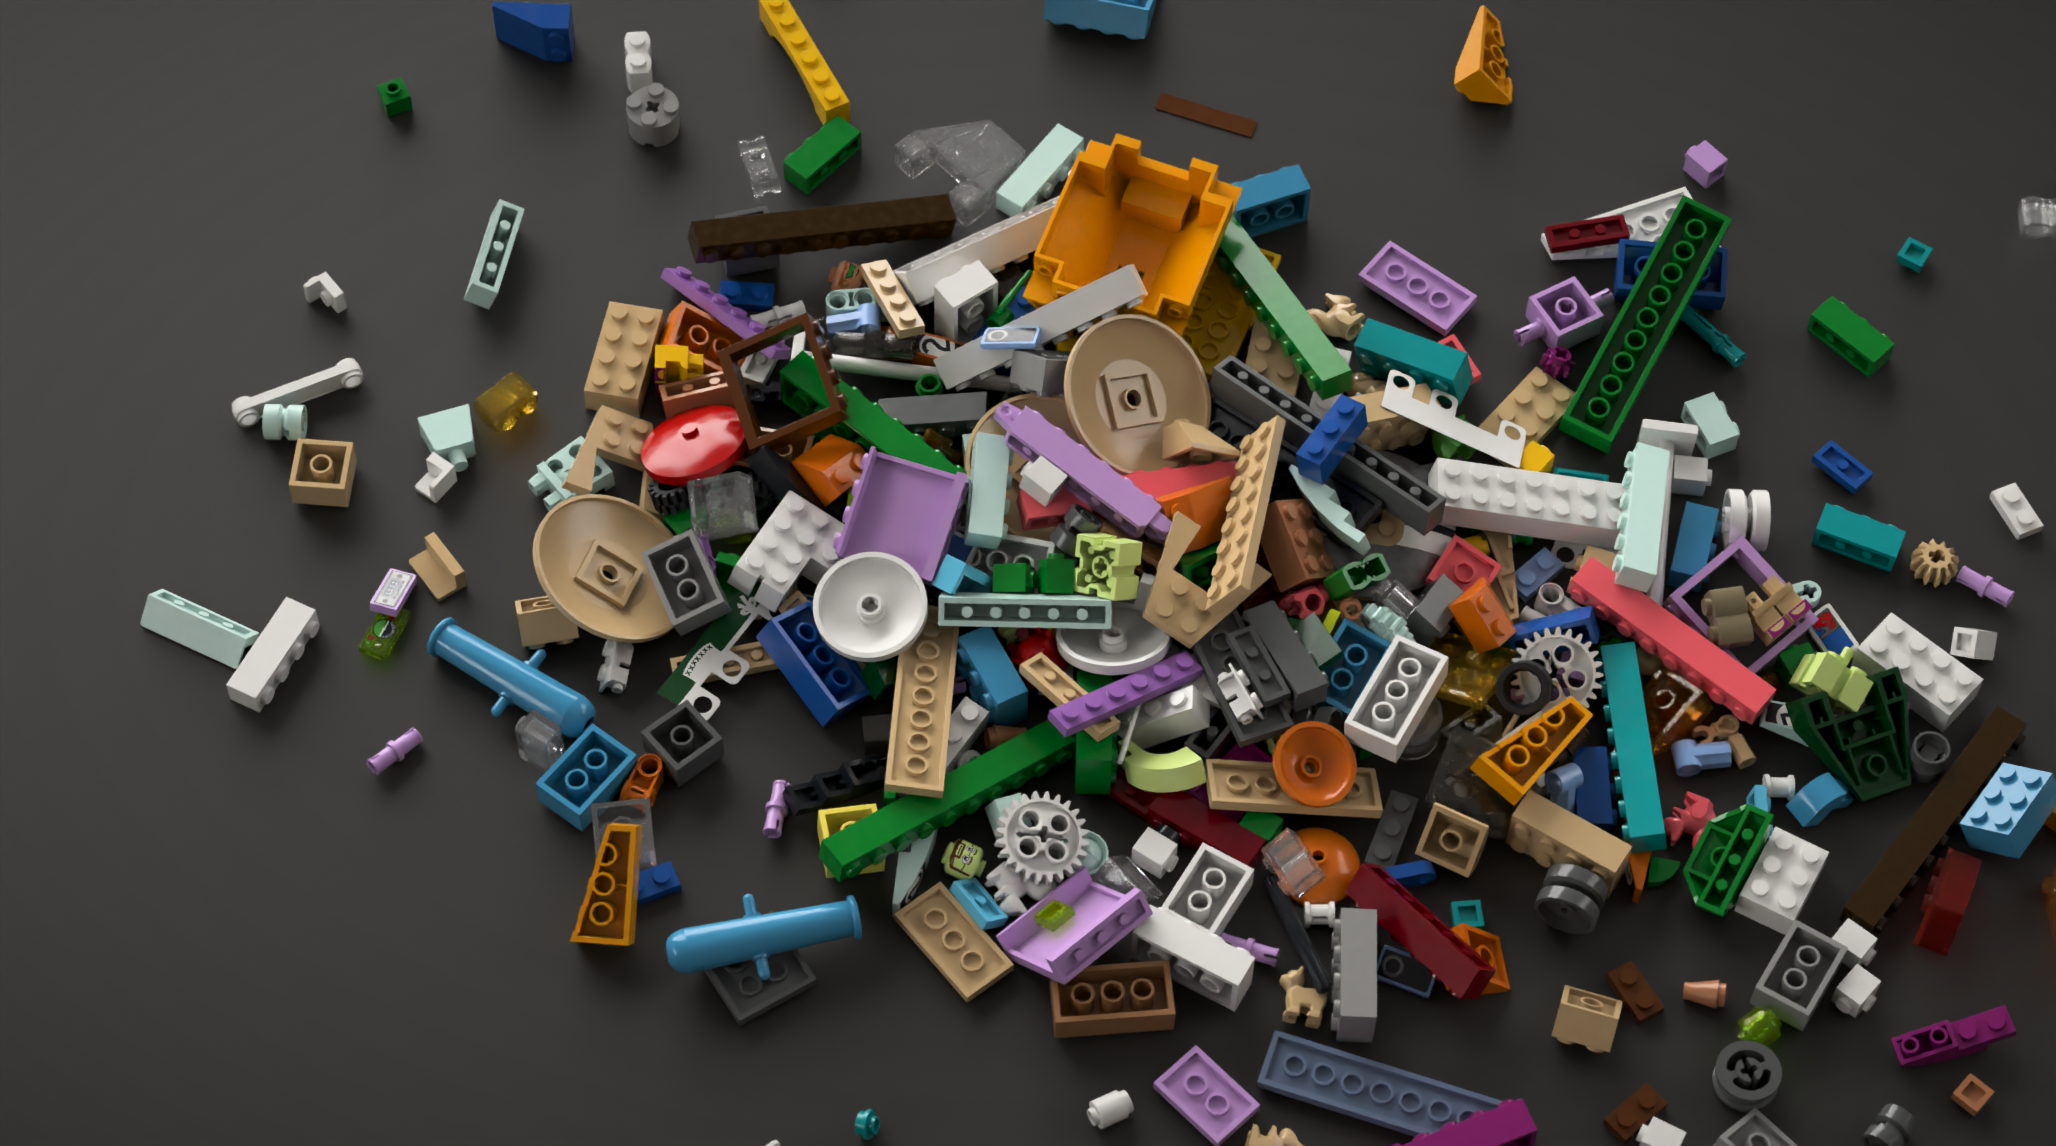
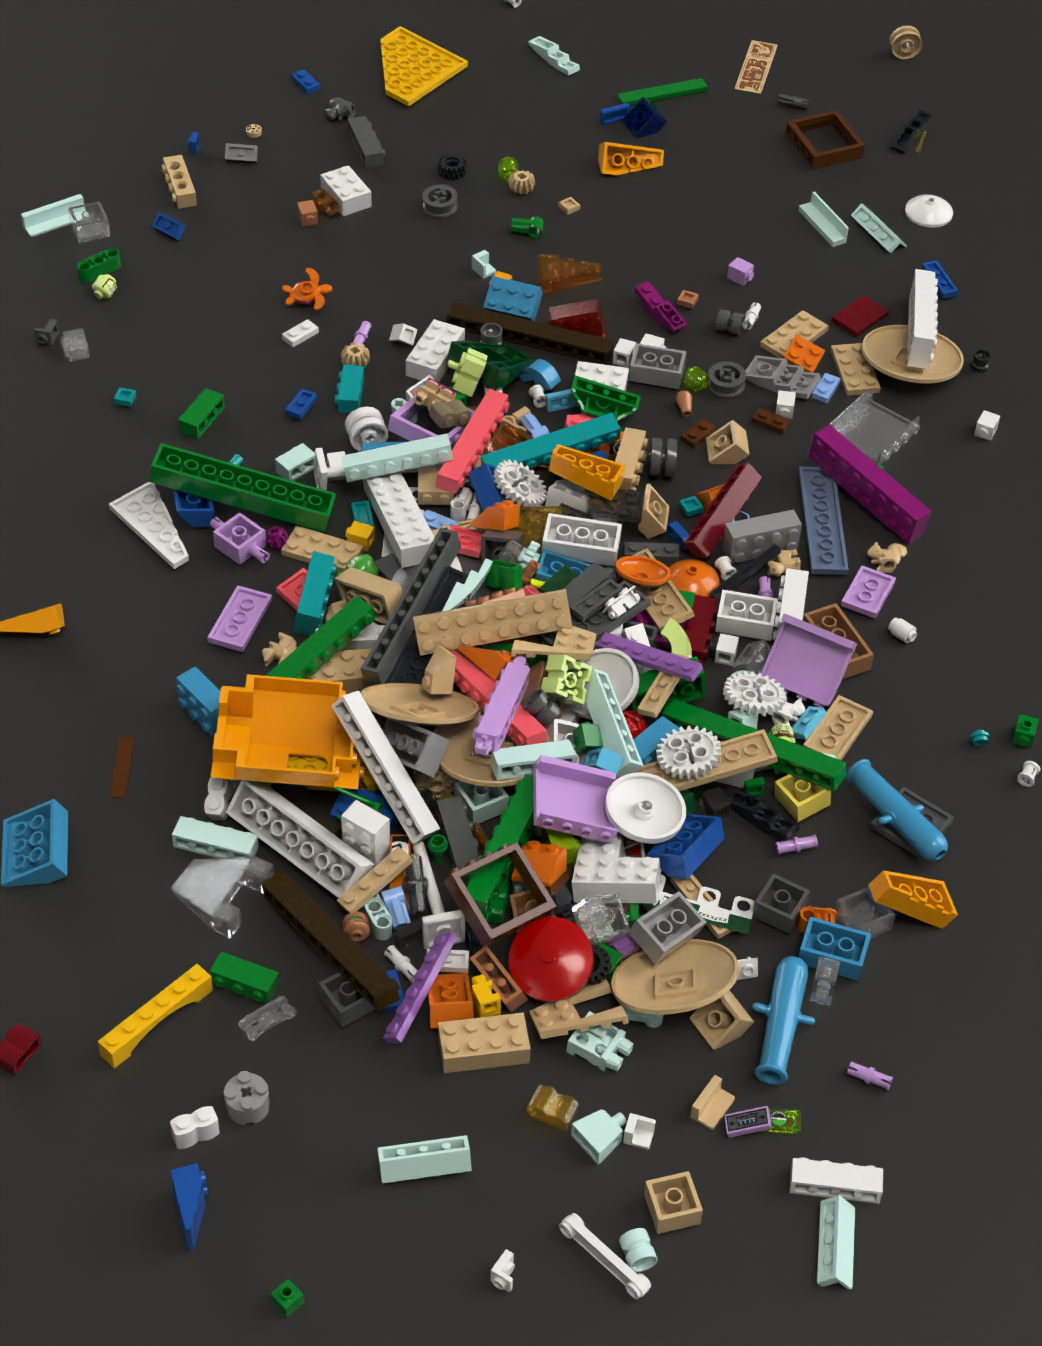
camera: 110 degrees left, 10 degrees down
slope [981,327,1041,349] -> none
white brick [1019,455,1068,507] -> none
clear neon green tile [1034,899,1075,932] -> none
green brick [1038,553,1074,594] -> none
clear brick [1261,828,1326,898] -> none
blue brick [1296,394,1368,485] -> none
white piece [1381,370,1527,468] -> none
black tyre [1496,660,1553,716] -> none
dark red plate [1544,214,1630,254] -> none
lavender brick [1683,140,1728,189] -> none
none -> white gear [656,726,722,780]

